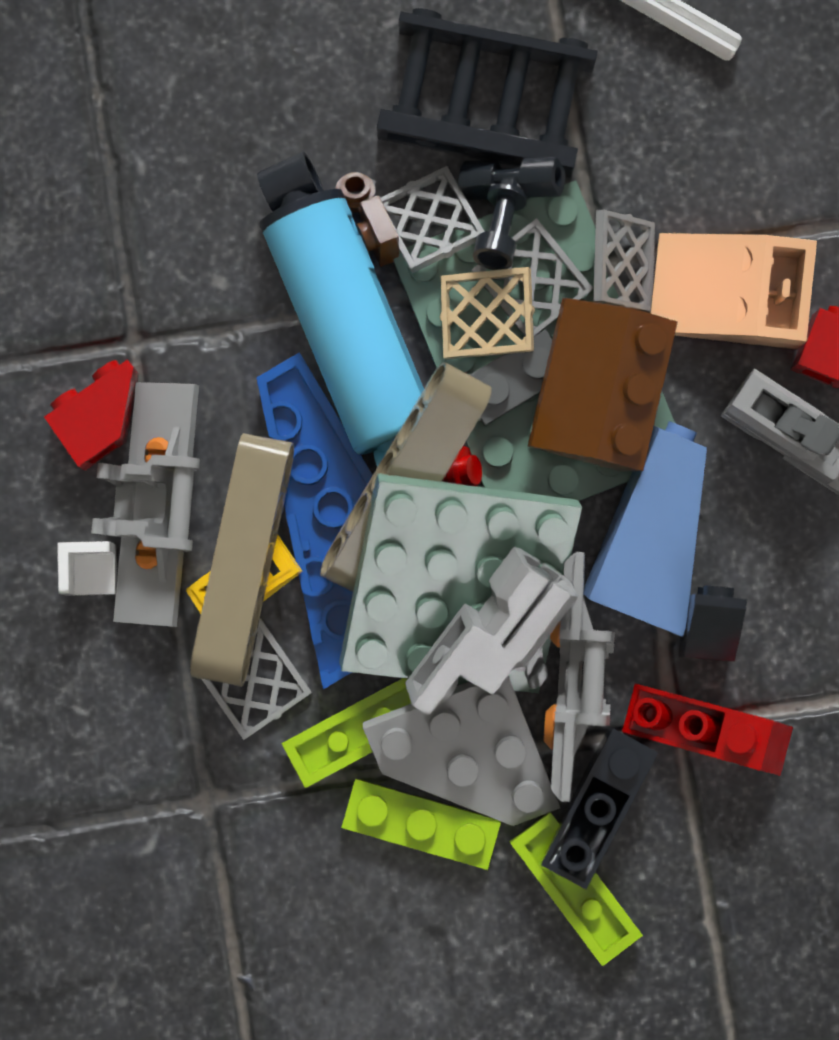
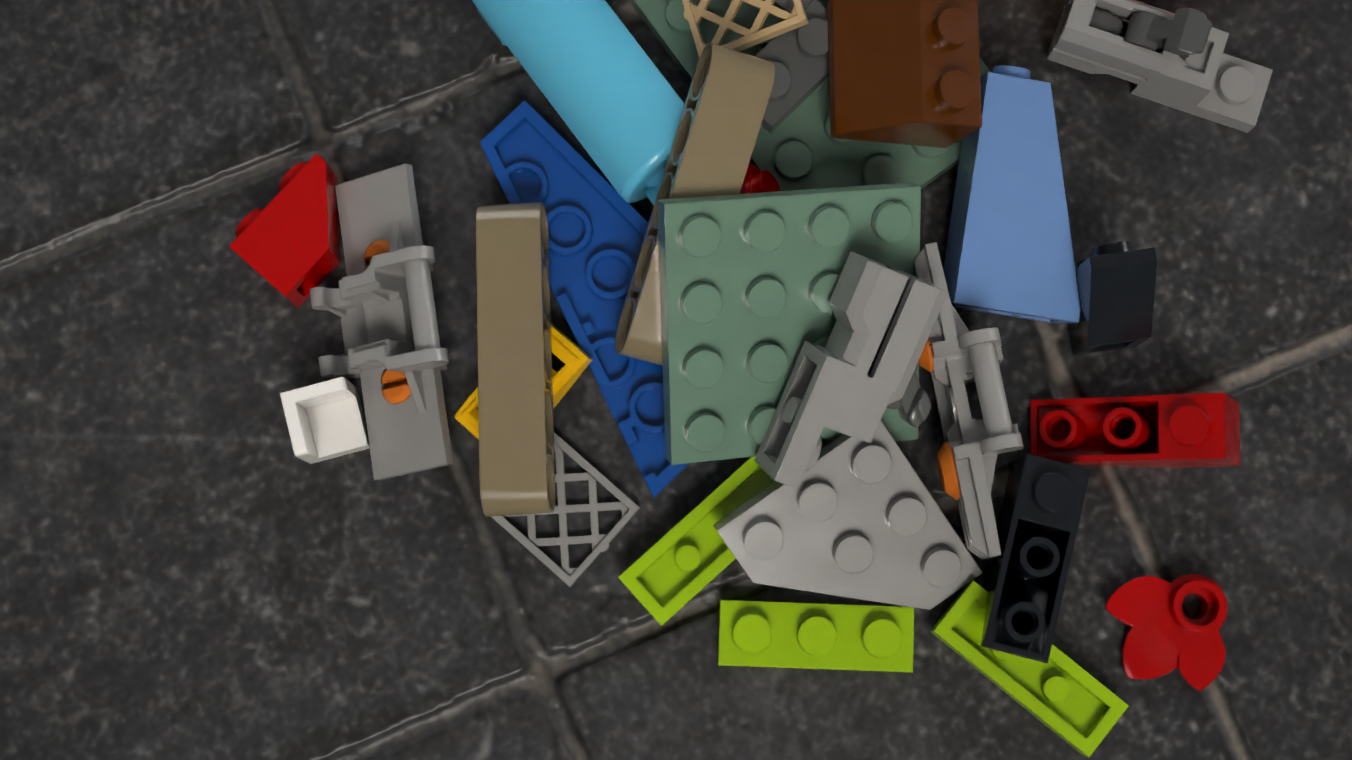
camera: 15 degrees left, 5 degrees down
none -> red plate [1105,574,1227,691]

